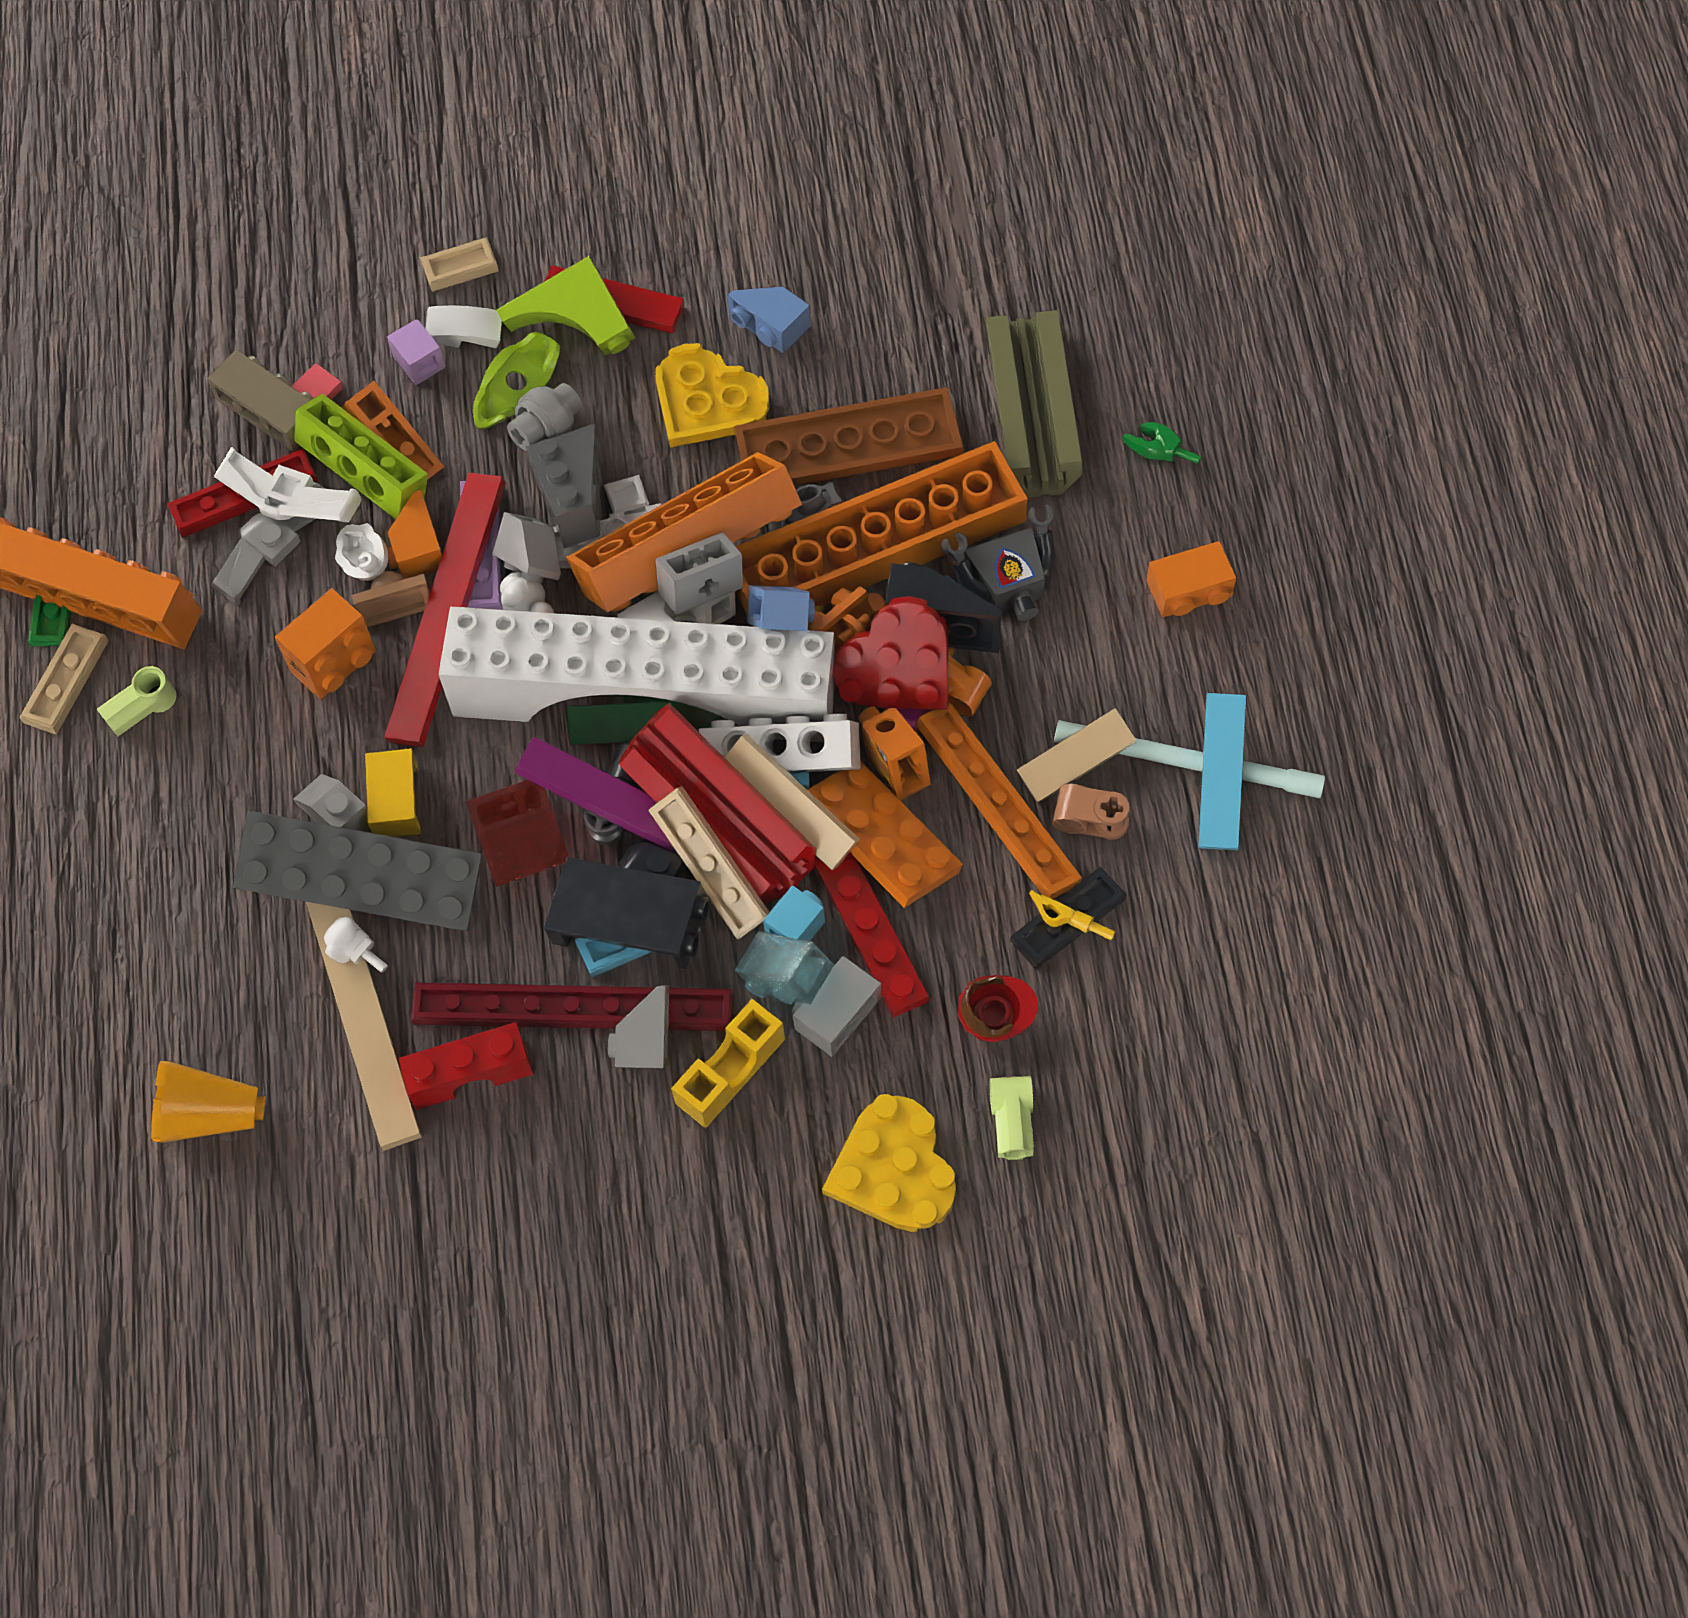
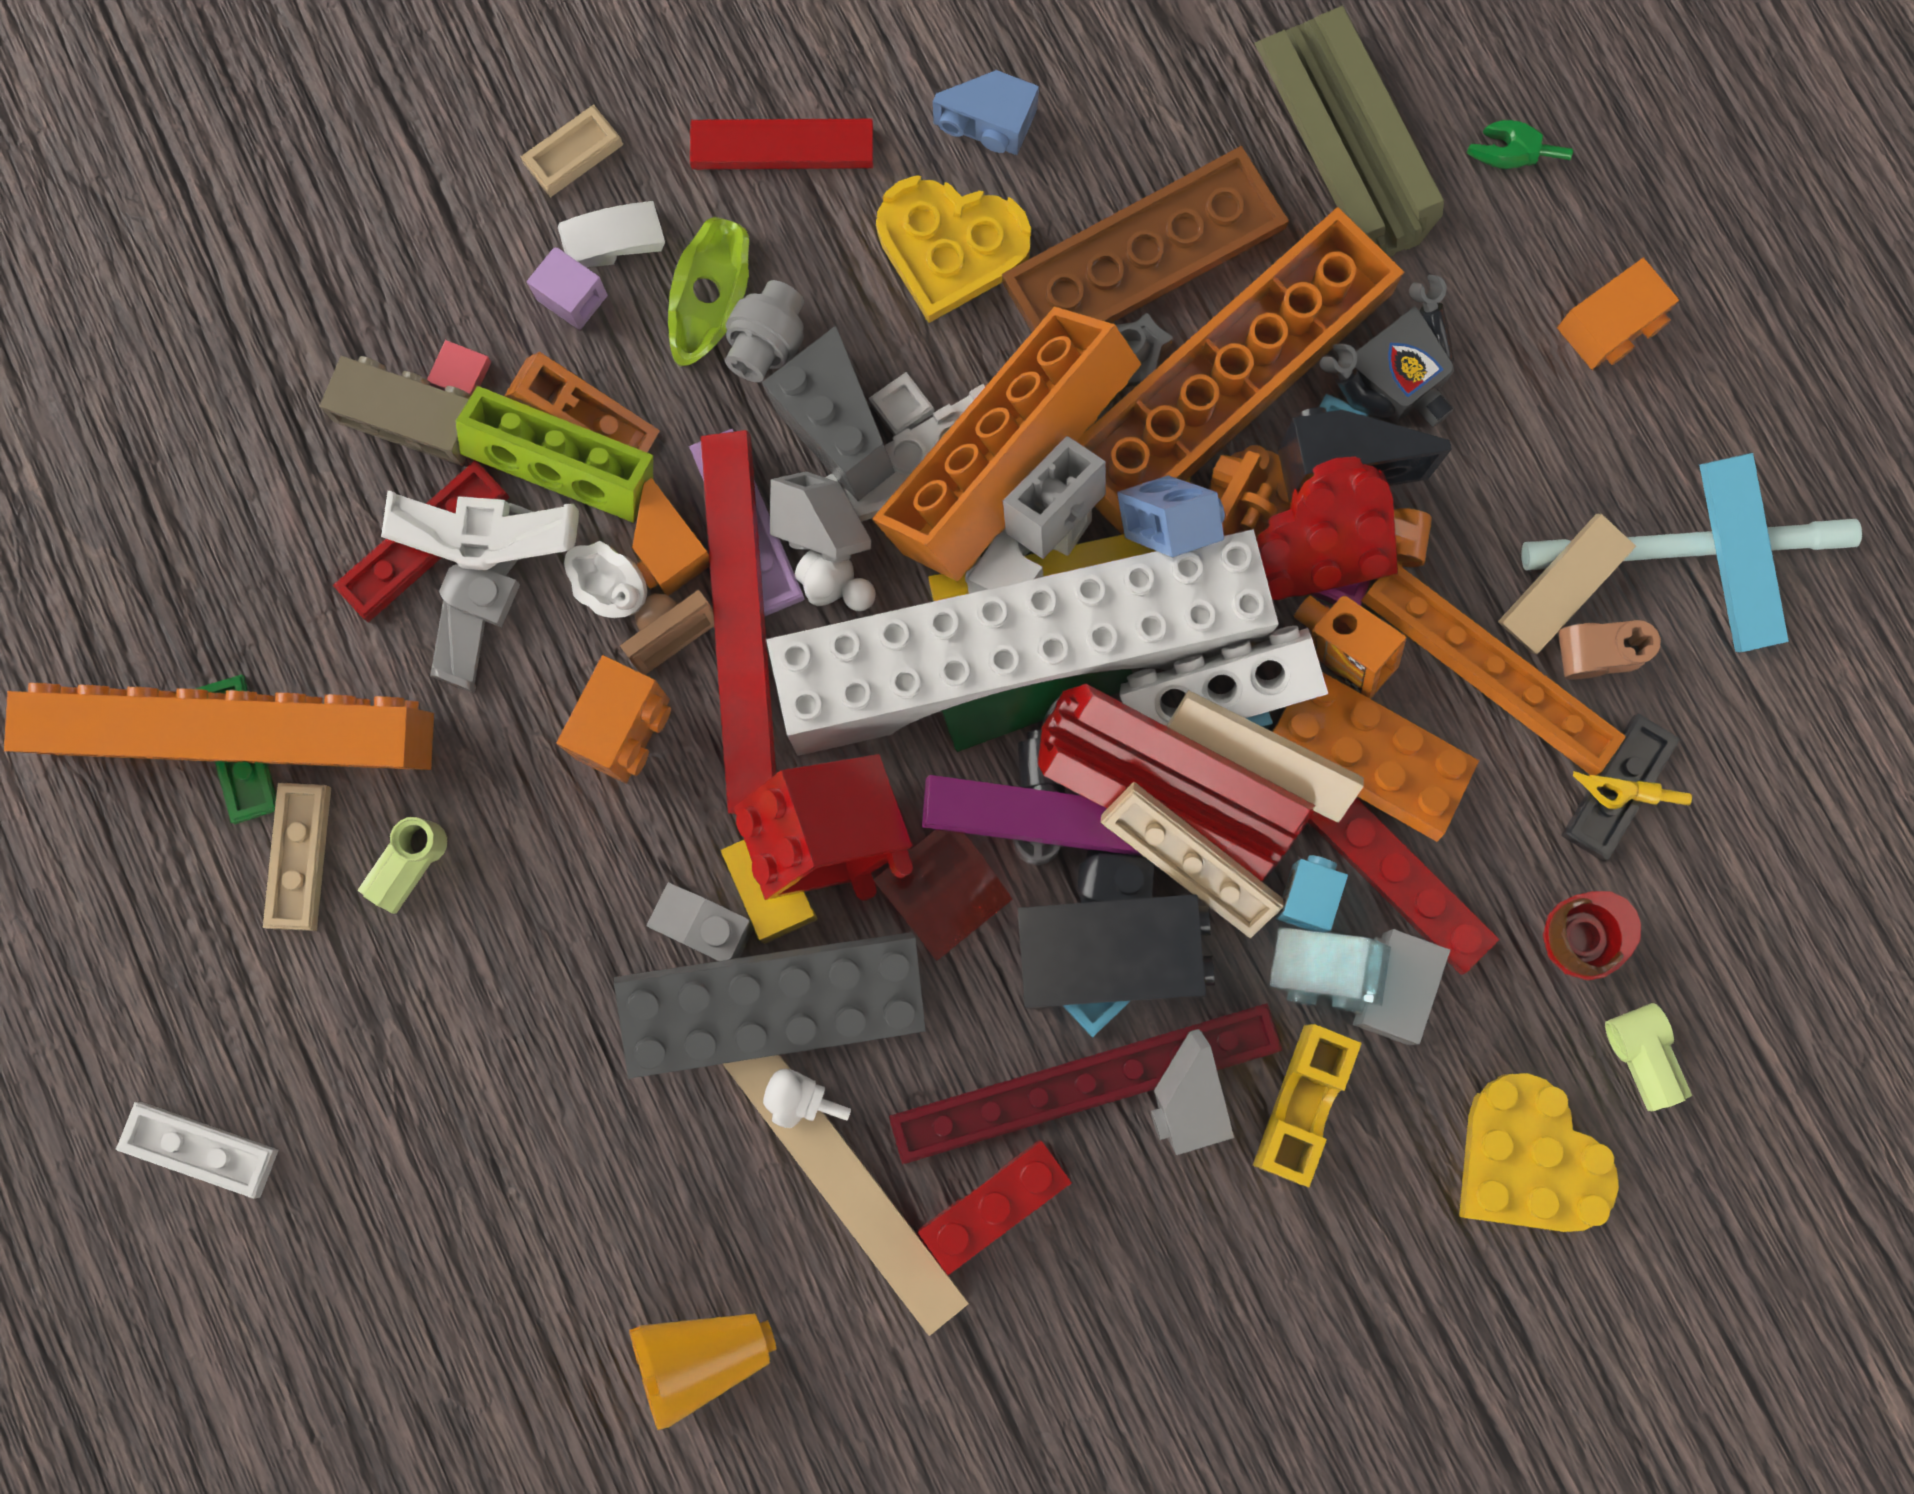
camera: 20 degrees left, 15 degrees up
lime arch [496,256,636,356] -> none
none -> red container [734,754,913,901]

